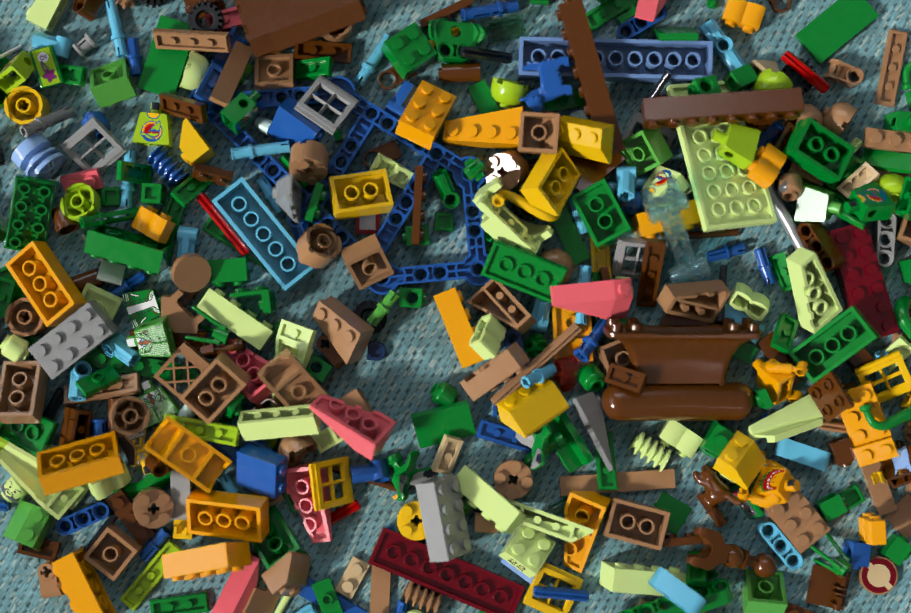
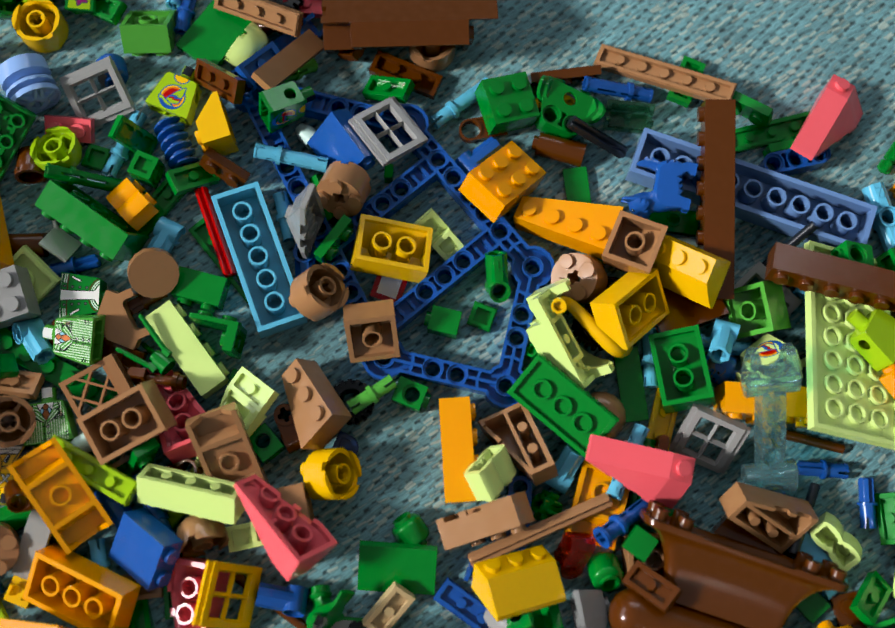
camera: 15 degrees right, 10 degrees down
light grey pin [19,105,76,138] -> none
medium nougat plate [254,53,295,90] -> none
reddish brown piece [363,140,402,168] -> none
reddish brown plate [411,166,427,245] -> none
green gear [462,157,487,182] -> none
lime cylinder [491,77,530,109] -> none
medium azure pin [521,363,557,388] -> none
reddish brown plate [636,238,666,308] -> none
green tile [654,27,699,41] -> none
none -> yellow brick [300,448,361,500]
none -> green tile [621,525,659,563]

